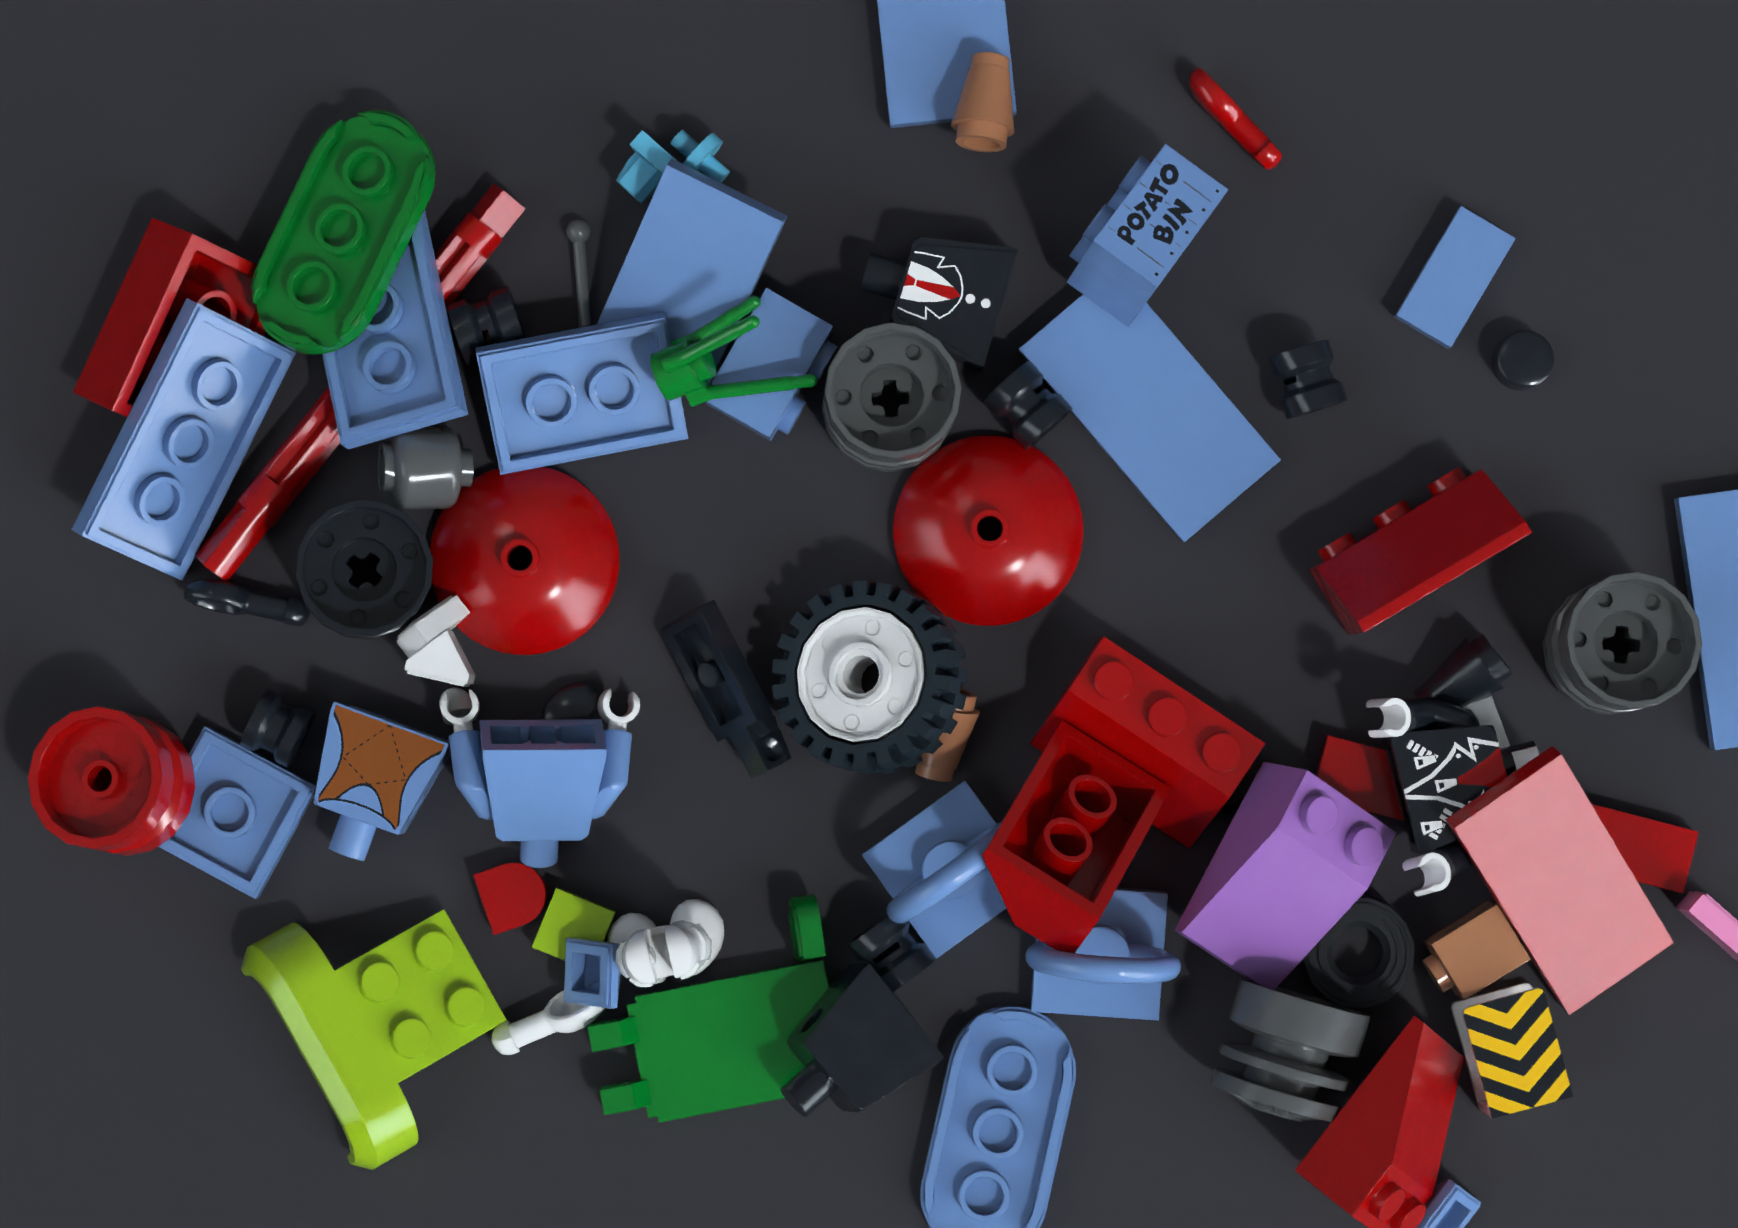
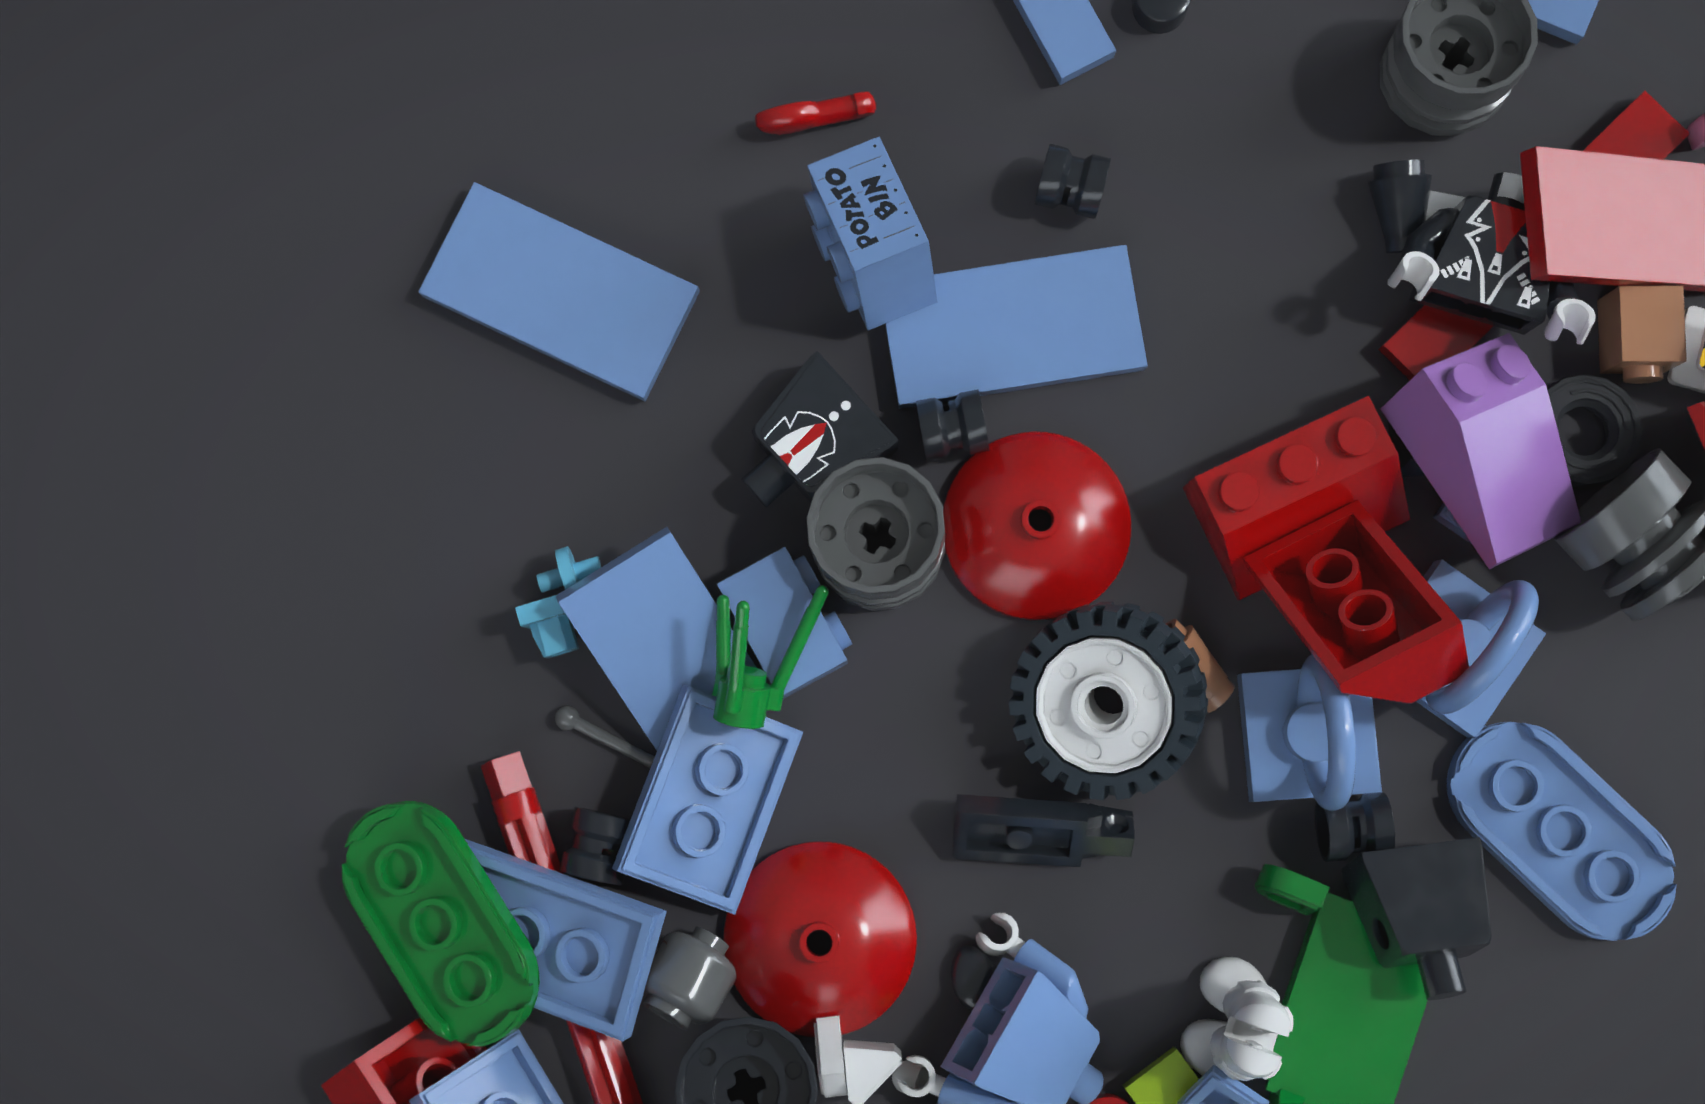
camera: 55 degrees left, 5 degrees down
nougat cone [951,52,1015,152] -> none
red slope [1309,466,1532,635] -> none

